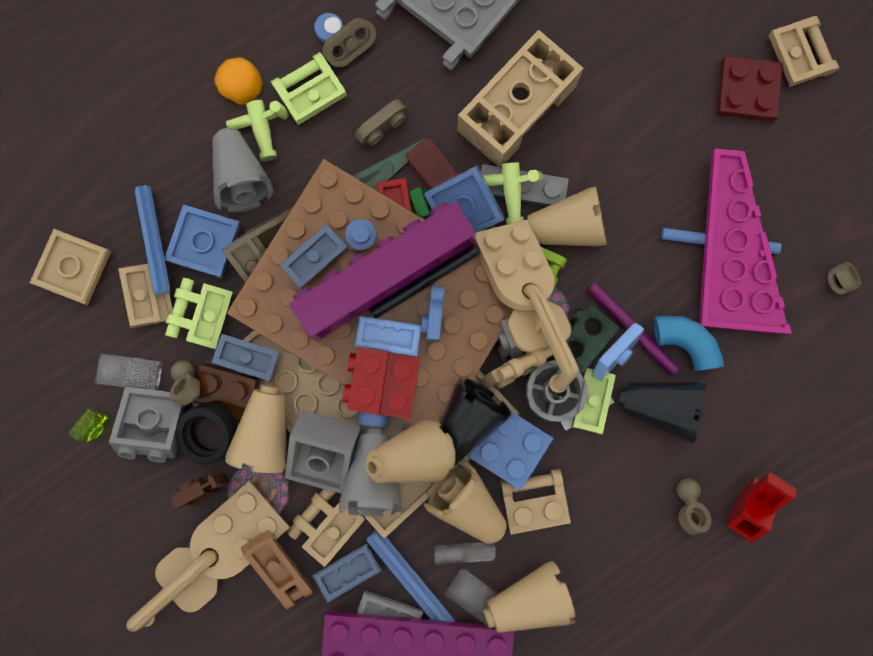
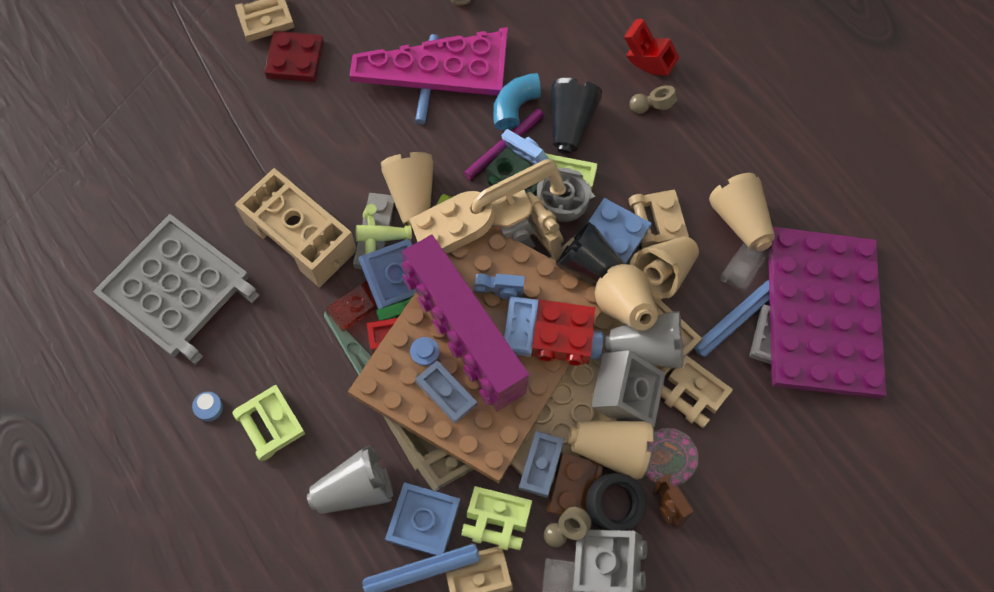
camera: 90 degrees left, 15 degrees down
tan plate [127,481,290,632] -> none
light orange hair [214,57,263,105] -> none
yellowish green piece [226,100,290,161] -> none
medium nougat plate [241,530,314,610] -> none
sand blue plate [312,543,382,603] -> none
dark tan plate [323,18,376,67] -> none
dark tan plate [355,99,407,146] -> none
clear axle [434,540,496,566] -> none

